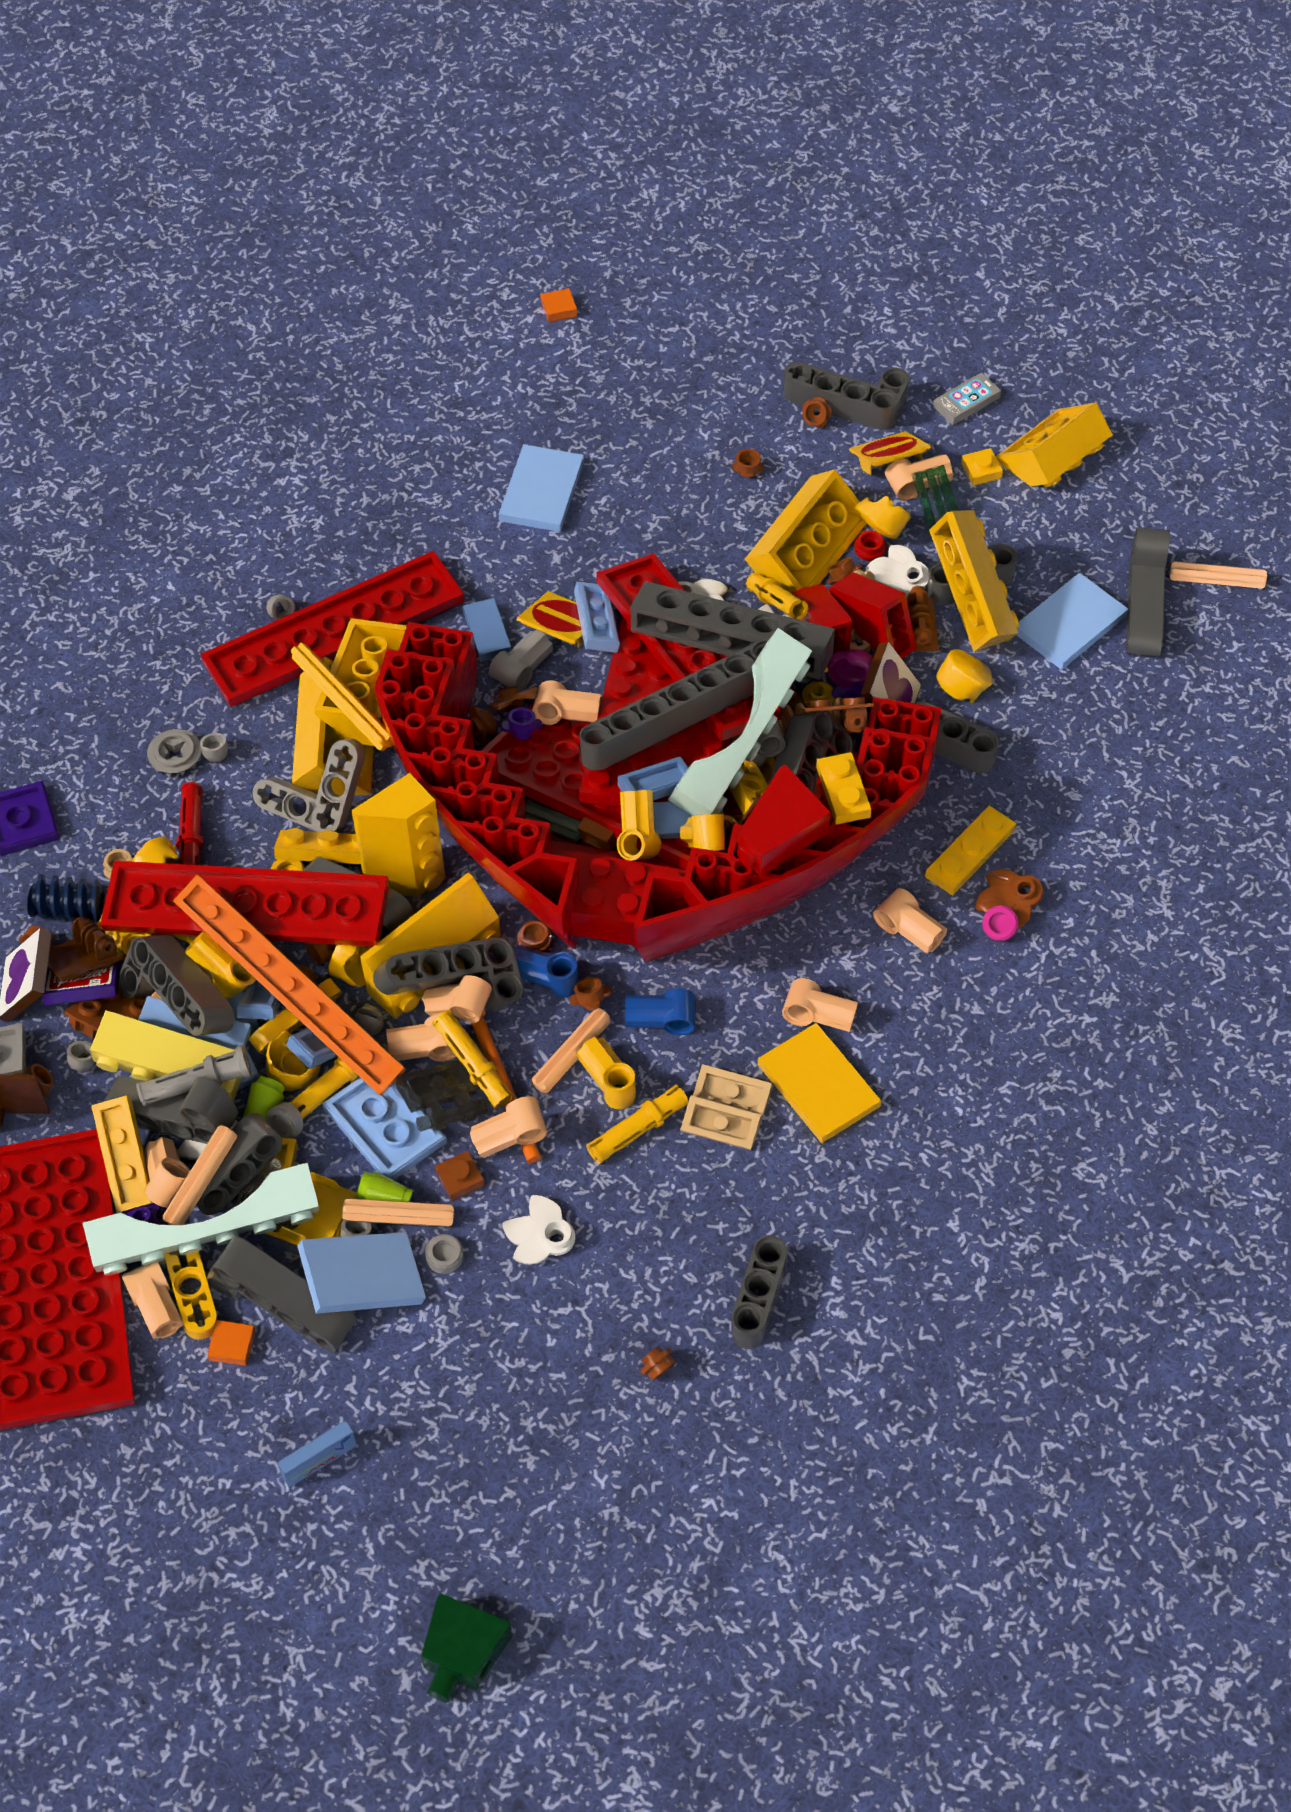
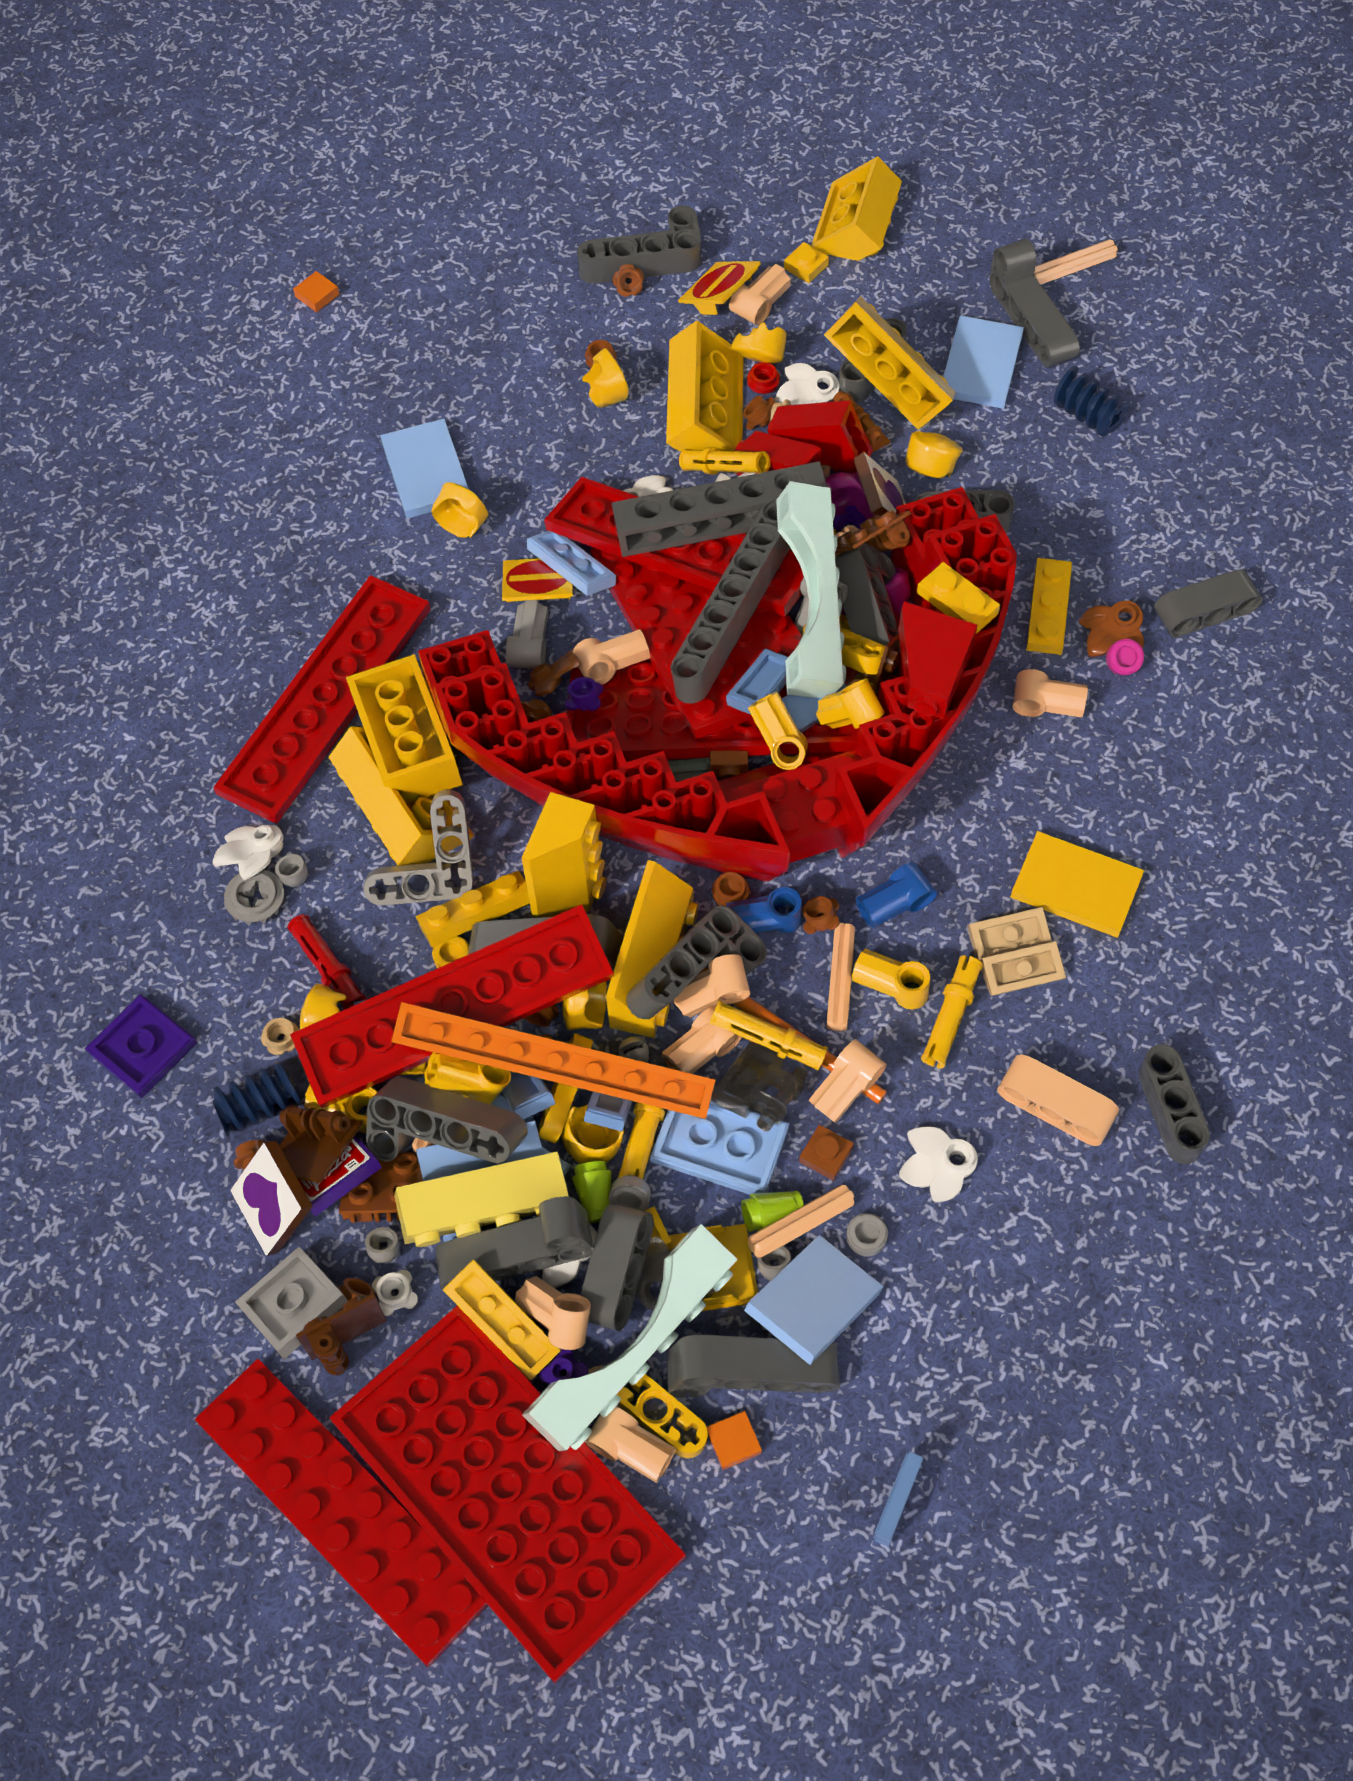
camera: 30 degrees left, 5 degrees up
light grey pin [136,1045,252,1106] -> none
light nougat axle [163,1125,237,1225] -> none
light grey hinge [266,594,295,620] -> none
yellow axle [291,643,393,751] -> none
dark green torso [421,1593,512,1703] -> none
medium blue tile [463,598,511,662] -> none
dark orange plate [640,1346,676,1381] -> none
light nougat piece [782,978,858,1032] -> none
clear green tile [912,465,958,536] -> none
light grey tile [933,372,1001,425] -> none
none -> white plate [213,825,283,880]
none -> white plate [372,1270,418,1316]
none -> yellow hair [431,482,489,538]
none -> yellow hair [582,348,629,408]
none -> light nougat beam [997,1054,1119,1146]
none -> dark blue piece [1054,366,1130,436]
none -> dark grey beam [1154,569,1263,638]

